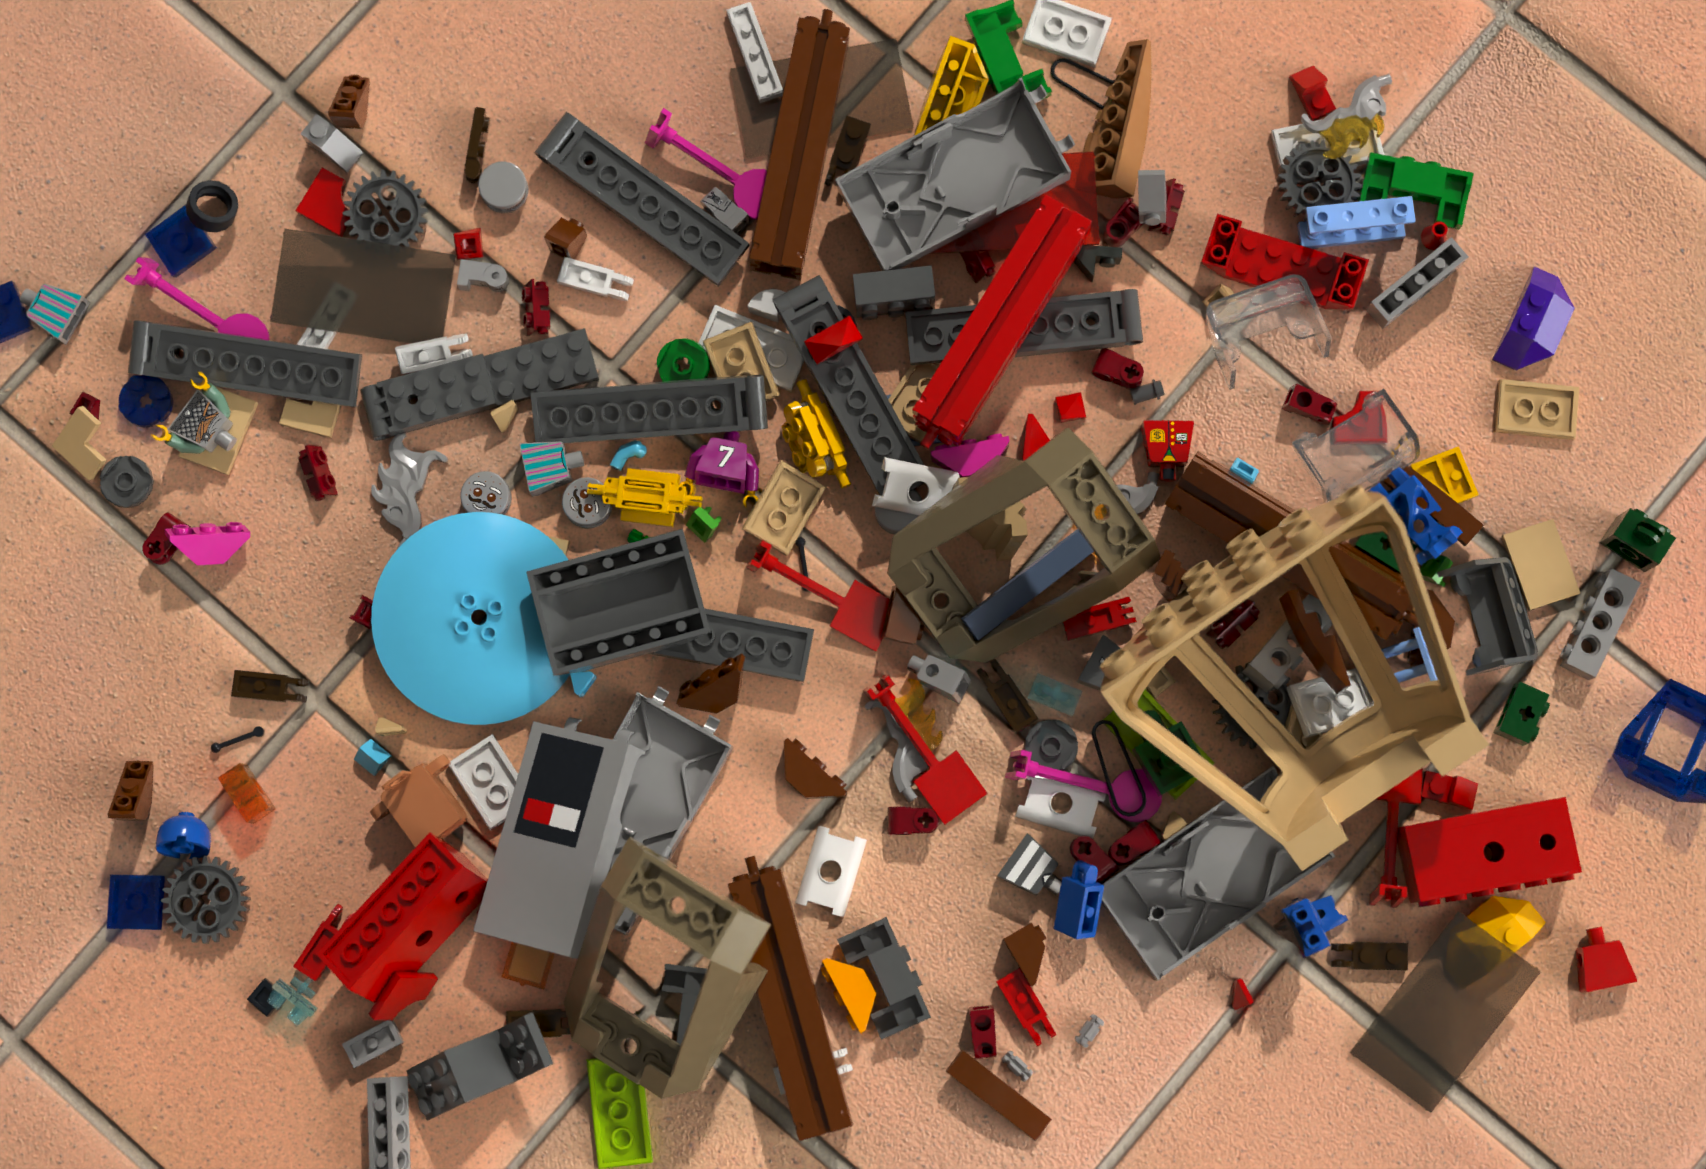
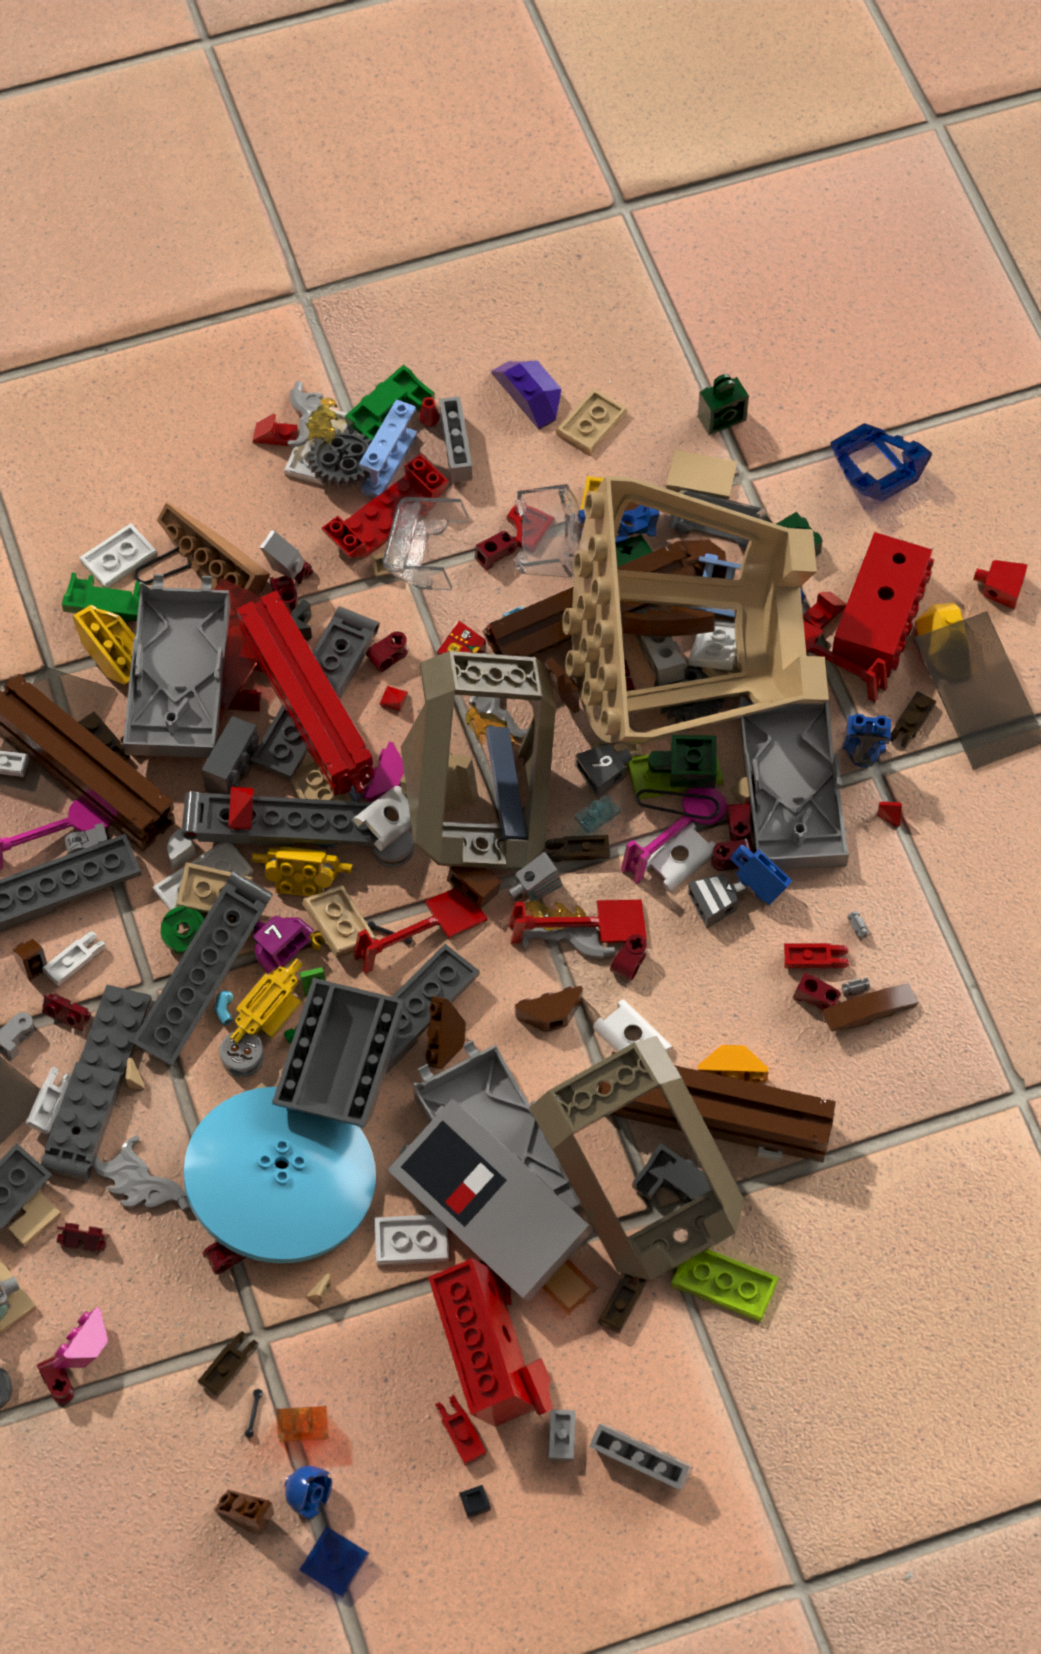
camera: 65 degrees left, 20 degrees down
dark grey gear [161,856,251,944] -> none
clear light blue hips [267,977,318,1025] -> none
medium azure slope [354,739,392,776] -> none
nougat piece [370,754,468,847] -> none
dark grey bracket [406,1012,554,1121] -> none
light grey head [460,471,512,515] -> none
light grey torso [519,441,584,497] -> none
medium azure slope [570,671,597,698] -> none
dark grey bracket [837,917,931,1040] -> none
reddish brown slope [1003,922,1047,986] -> none
red slope [1022,413,1050,461] -> none
dark grey tile [1025,720,1078,771] -> none
red hinge [1062,597,1137,641] -> none
dark grey pin [1130,379,1165,405] -> none
bright green tile [1419,555,1453,587] -> none
light grey brick [1560,568,1641,680] -> none

